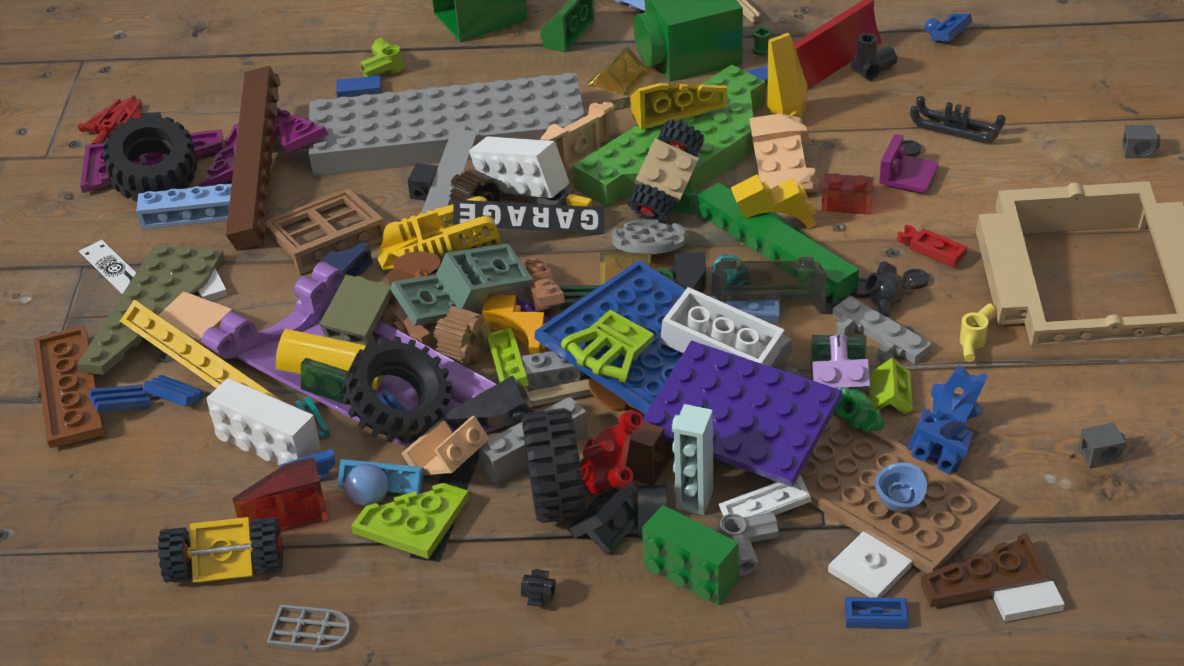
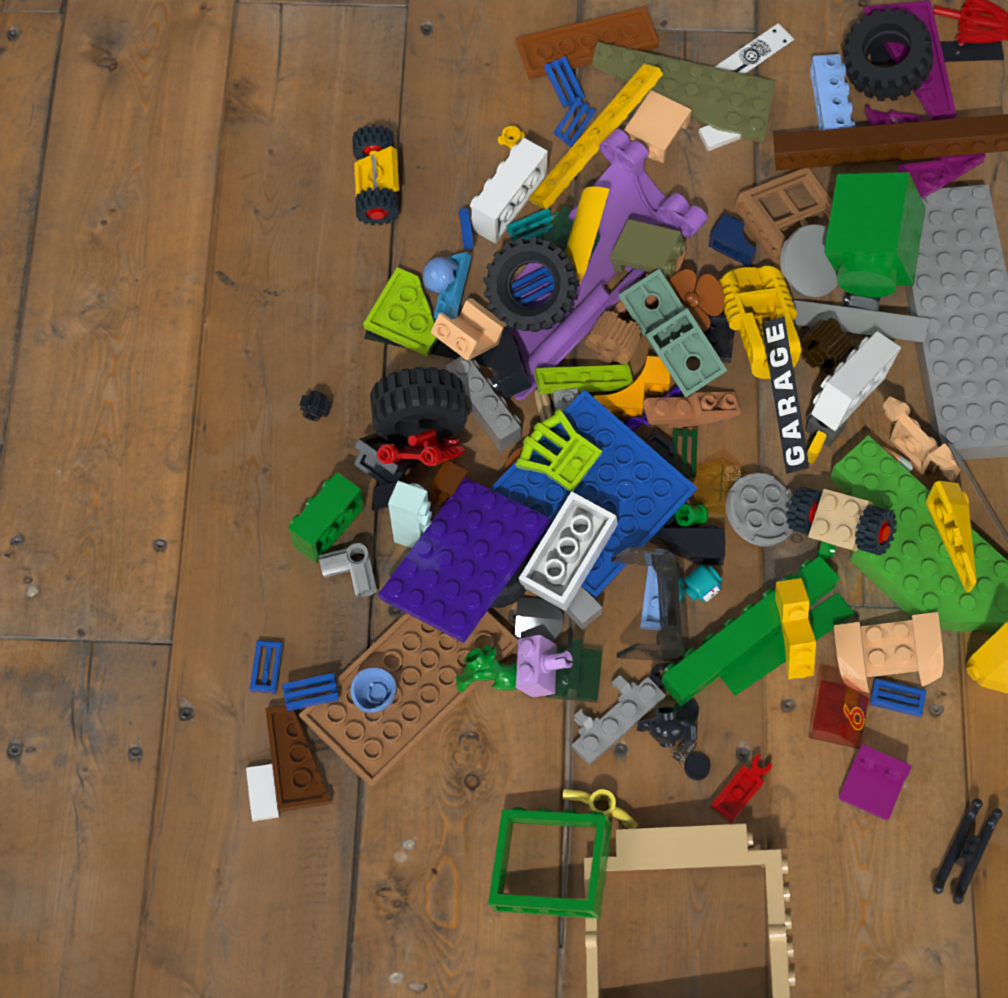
camera: 90 degrees right, 25 degrees up
clear red slope [232,457,328,533] -> none
light grey window [266,604,351,651] -> none
white tile [719,475,811,517] -> none
white plate [828,531,913,598] -> none
lime panel [869,358,913,415] -> none
black piece [903,140,921,157] -> none
blue hips [907,365,988,474] -> none
dark grey brick [1078,423,1127,469] -> none
none -> blue tile [282,673,339,711]
none -> green window [488,807,612,919]
none -> yellow plate [498,126,525,149]
none -> light grey tile [780,225,838,297]
none -> green container [824,172,926,298]
none -> blue tile [869,678,927,717]

